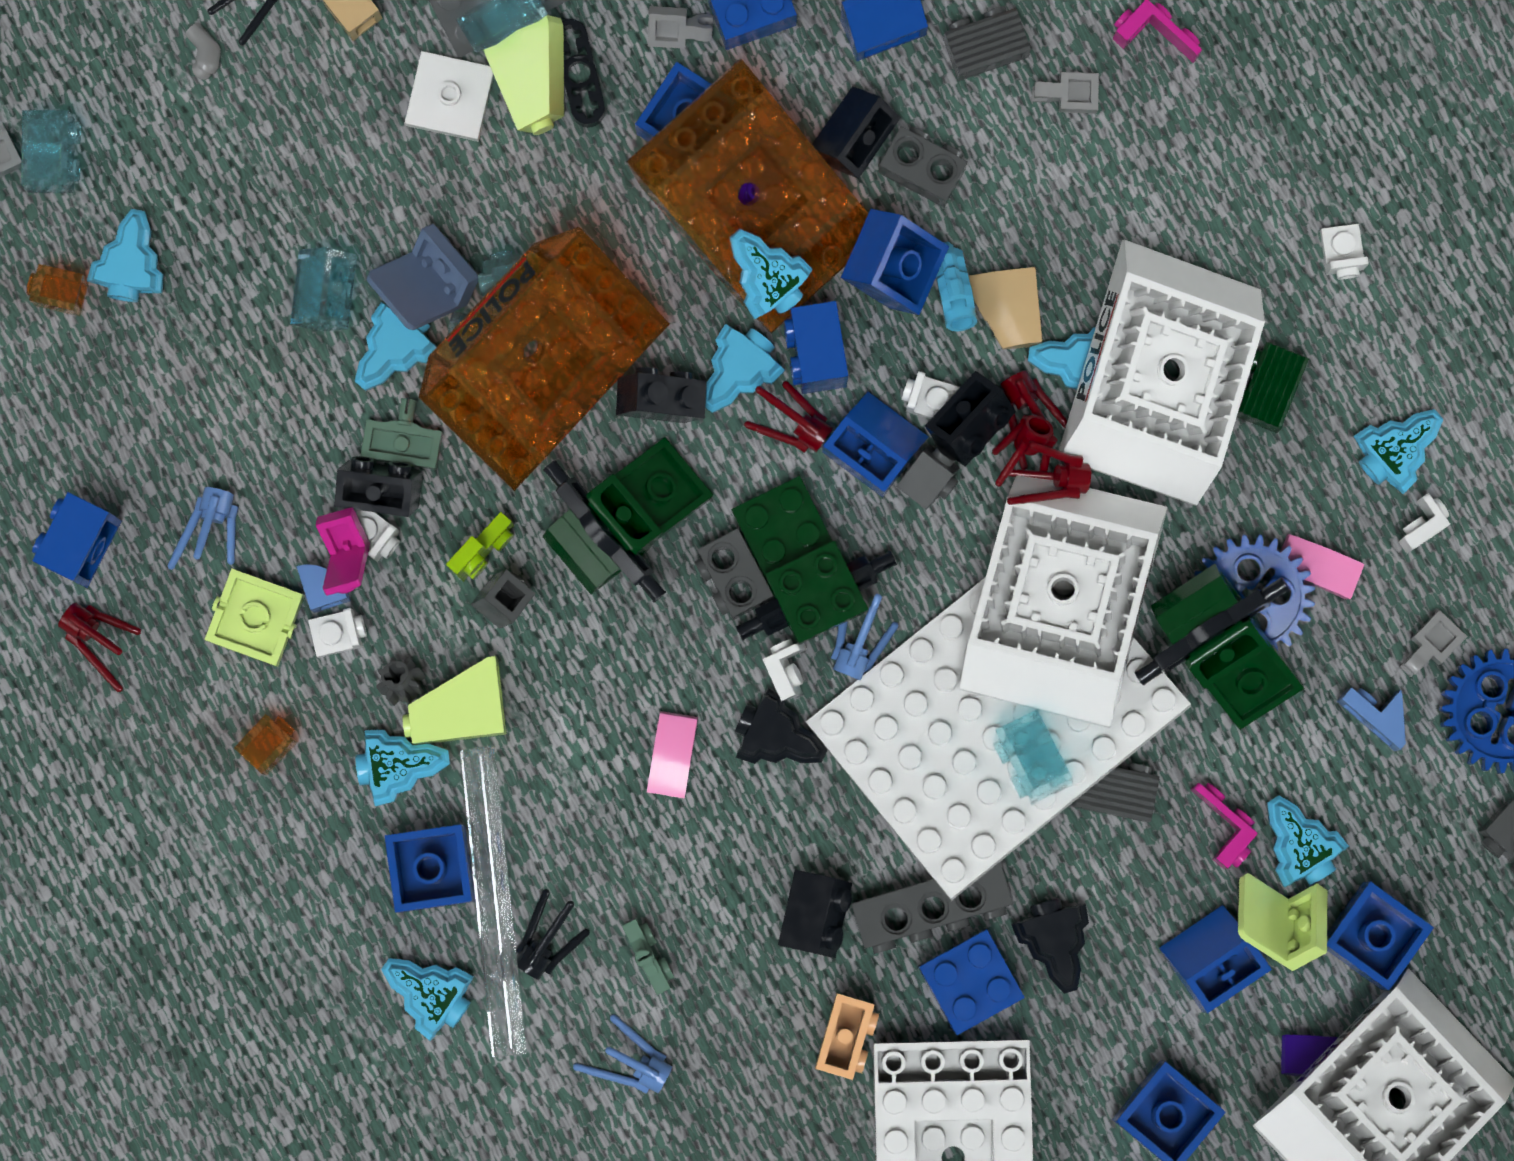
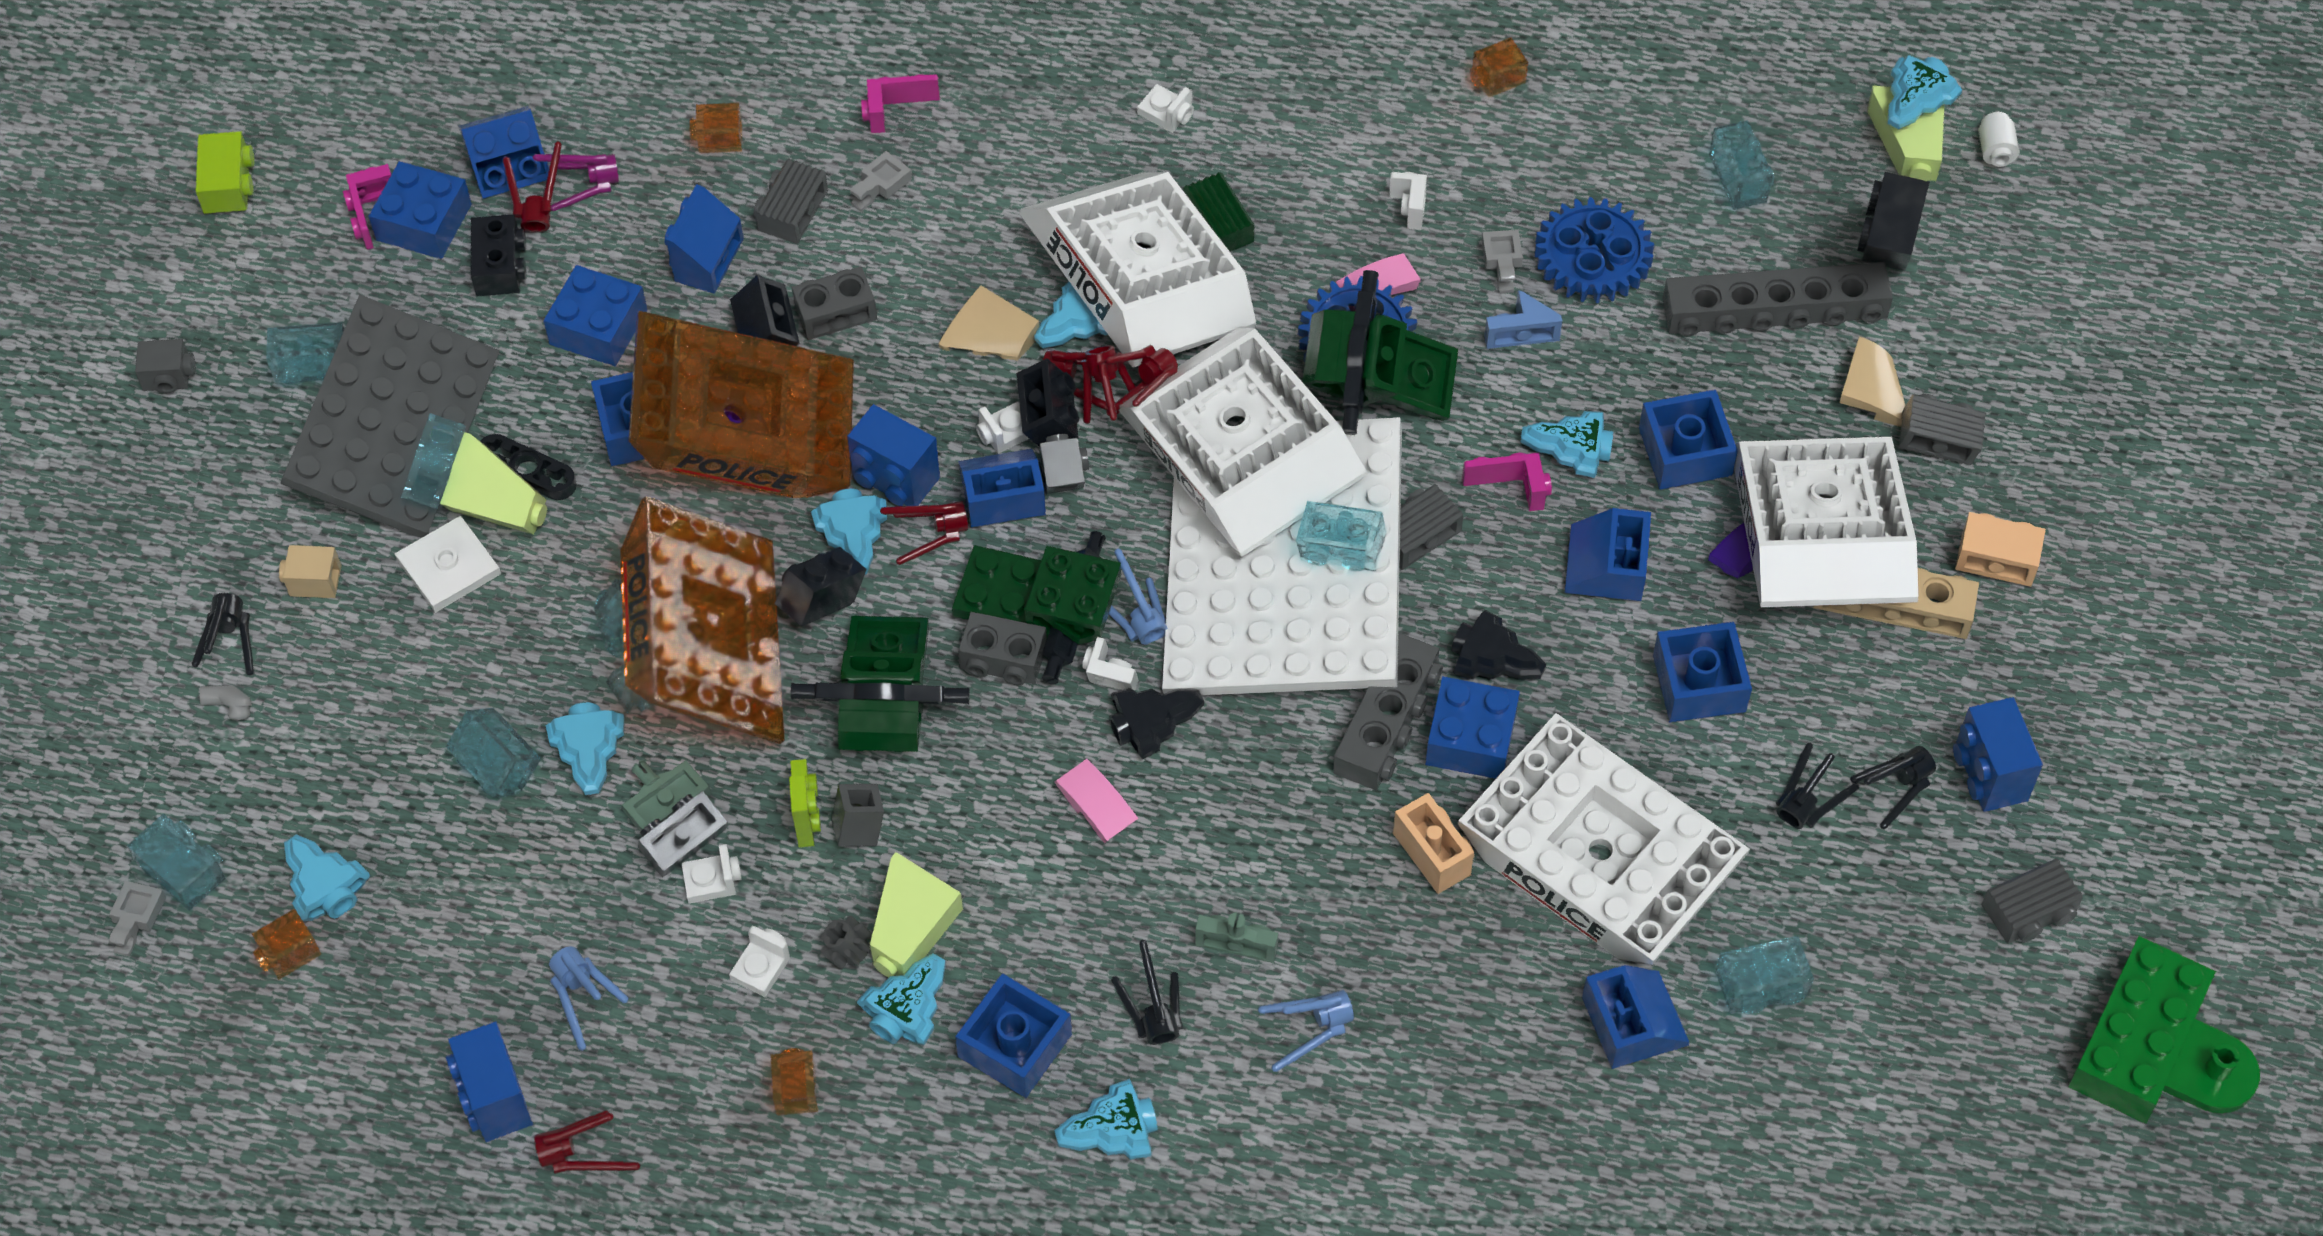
camera: 50 degrees left, 25 degrees down
yellowish green plate [205,568,305,667] -> none
medium blue brick [296,564,351,613] -> none
dark pink bracket [316,507,370,595] -> none
sand blue bracket [367,223,480,330] -> none
clear tile [460,746,527,1057] -> none
light grey plate [648,6,714,49] -> none
medium azure rock [729,229,813,319] -> none
black brick [778,869,852,958] -> none
blue brick [841,209,949,315] -> none
medium azure rock [936,242,977,331] -> none
yellowish green bracket [1238,873,1328,971] -> none
medium azure rock [1353,409,1443,494] -> none

